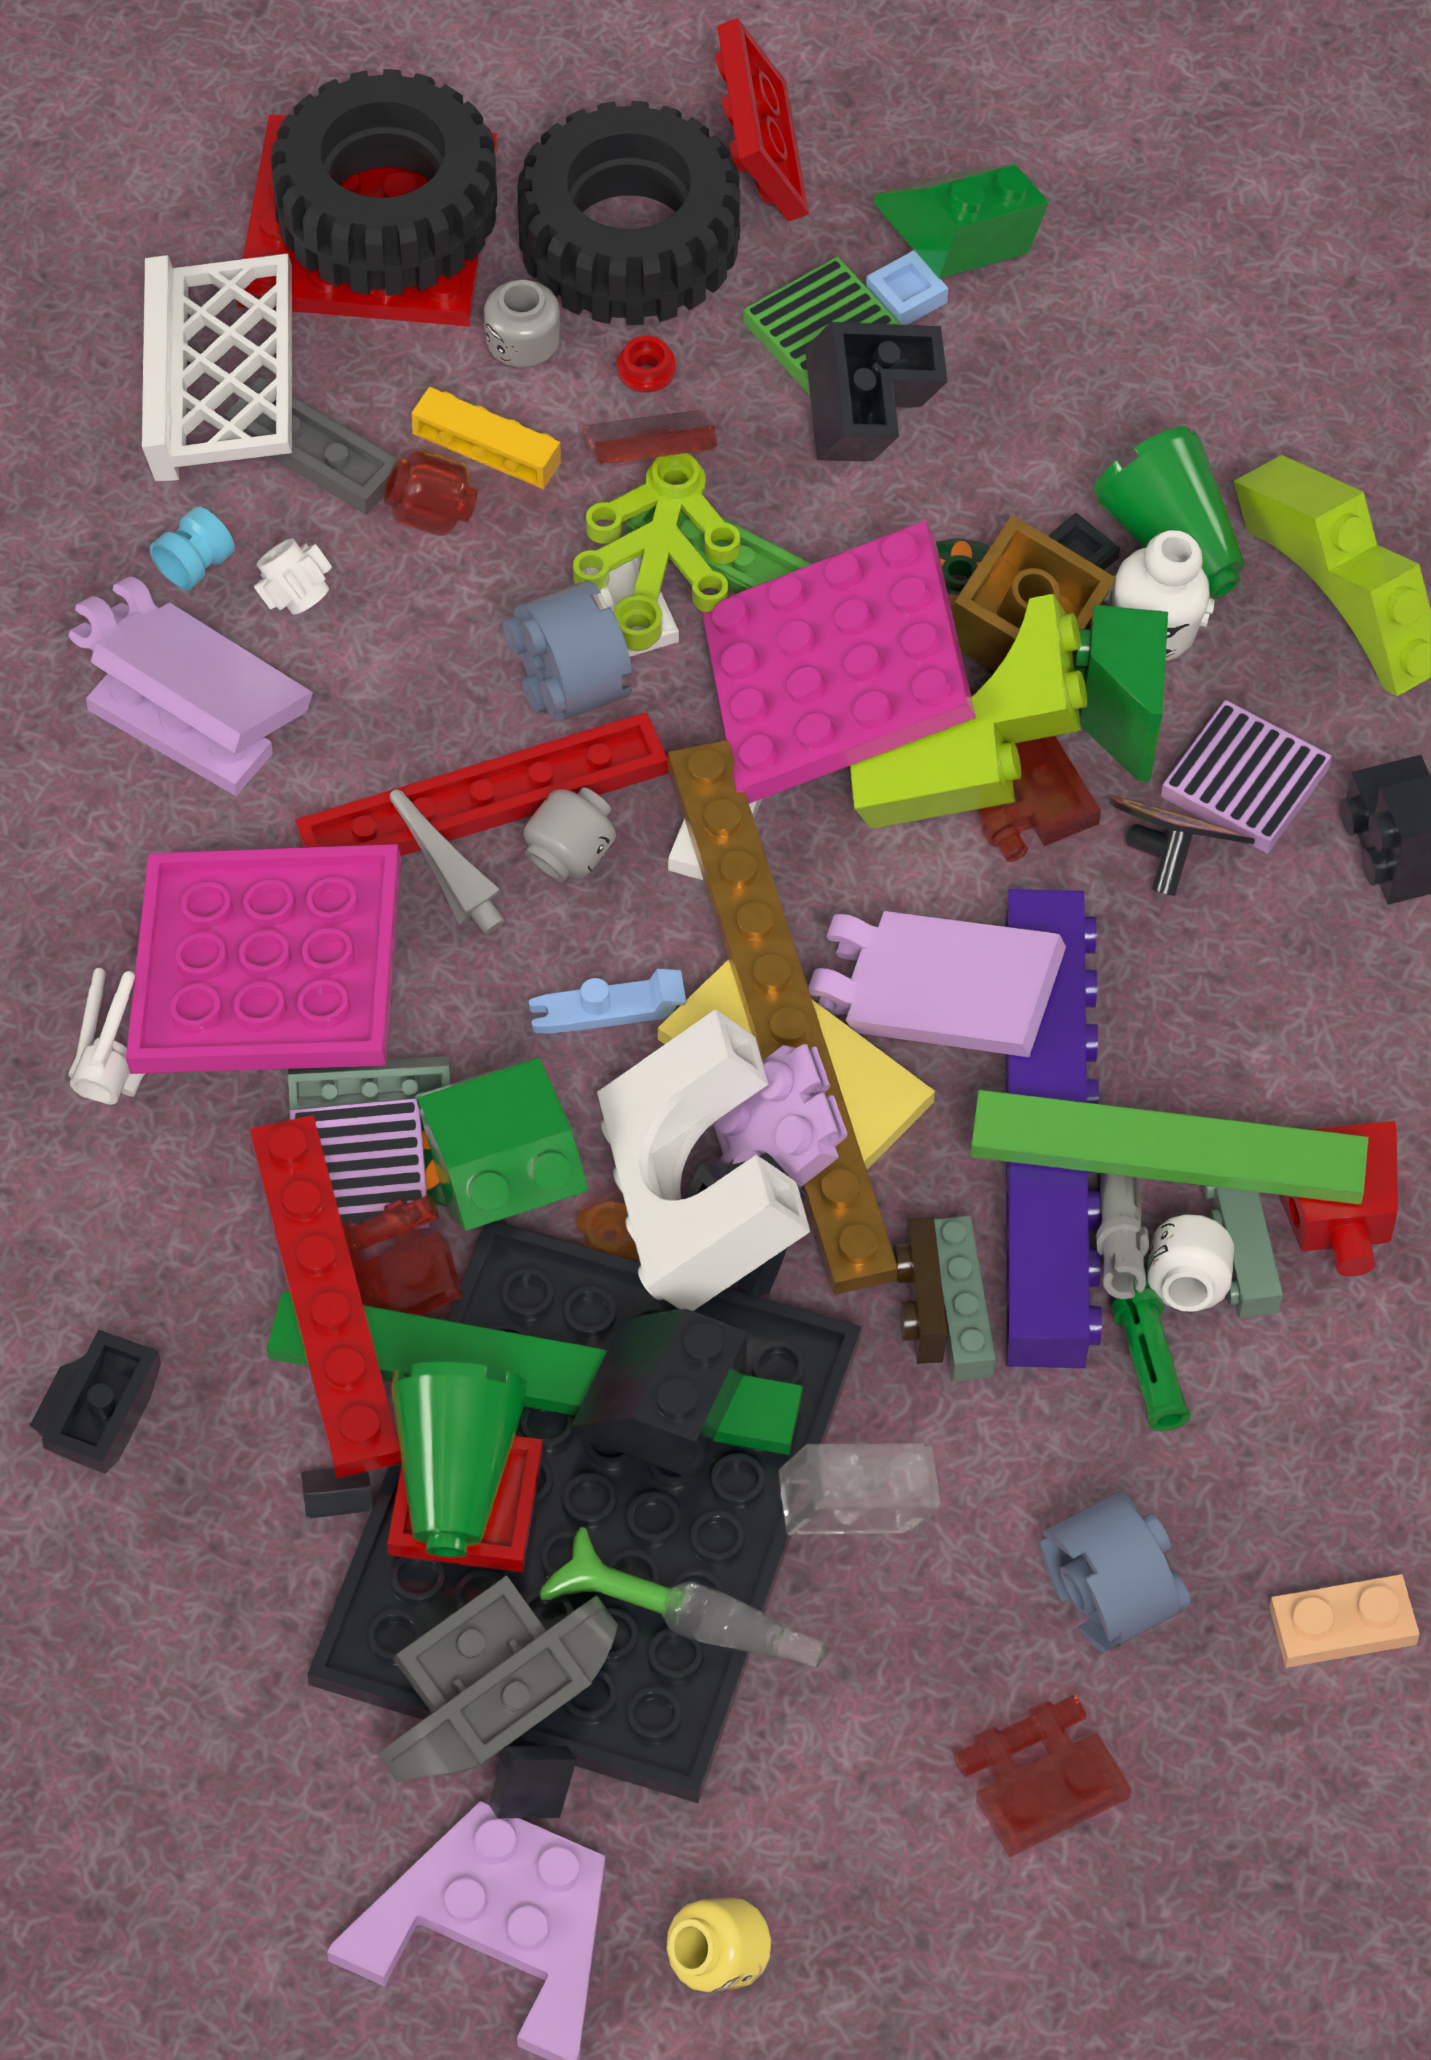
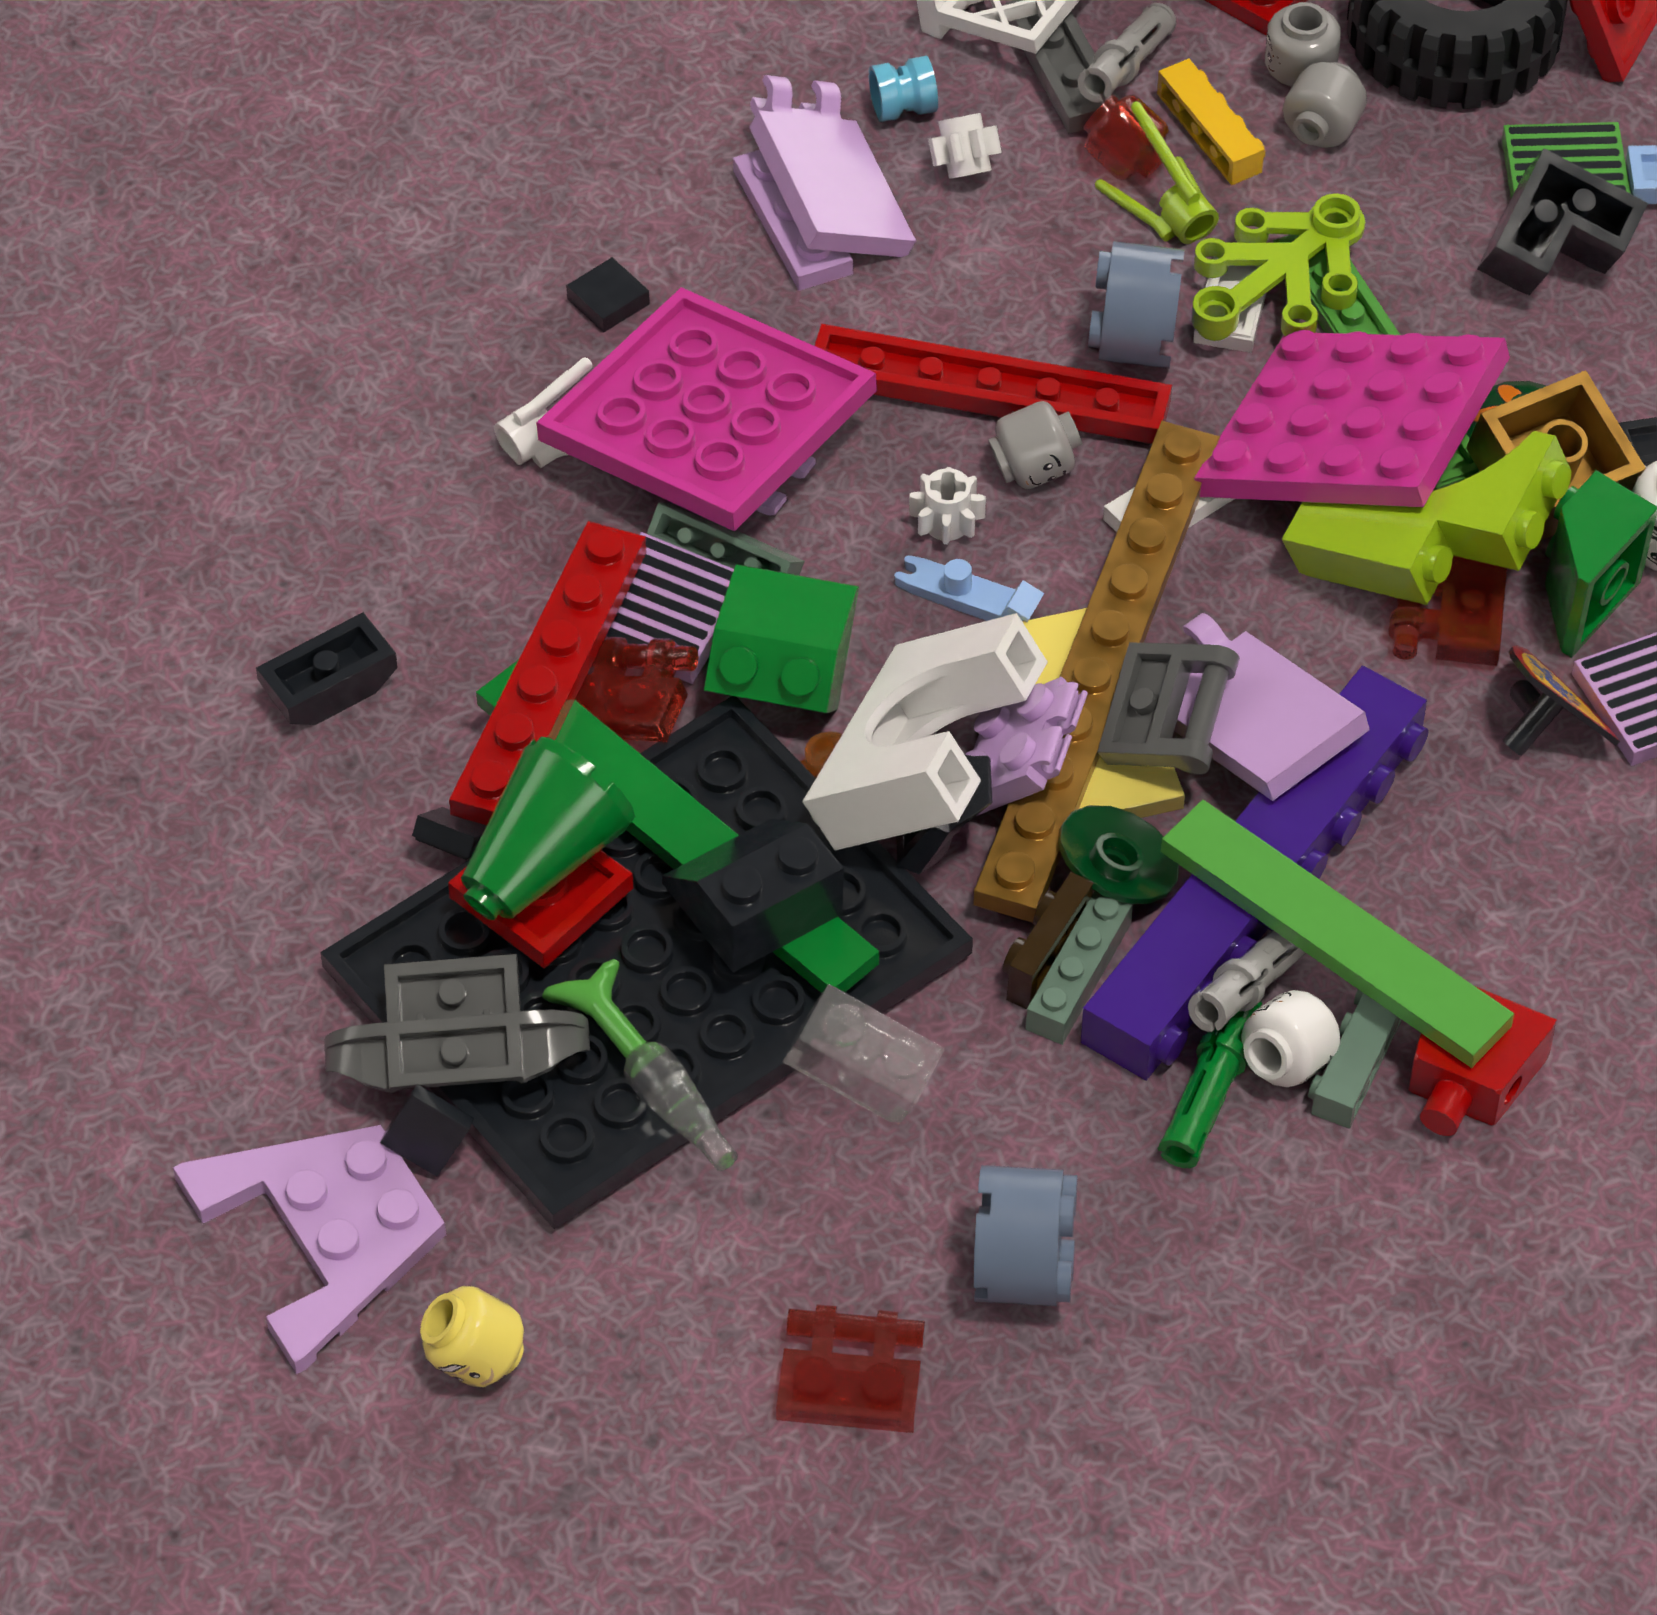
camera: 35 degrees right, 5 degrees down
light grey piece [390,789,505,935] -> none
clear red tile [582,410,717,465] -> none
red plate [617,336,676,393] -> none
light nougat plate [1269,1574,1420,1668] -> none
none -> black tile [566,257,650,333]
none -> white gear [909,467,986,544]
none -> dark green dish [1058,805,1179,904]
none -> light grey pin [1078,3,1176,103]
none -> lime plant [1095,101,1219,245]
none -> dark grey plate [1098,642,1240,774]
none -> light grey head [1282,62,1367,148]

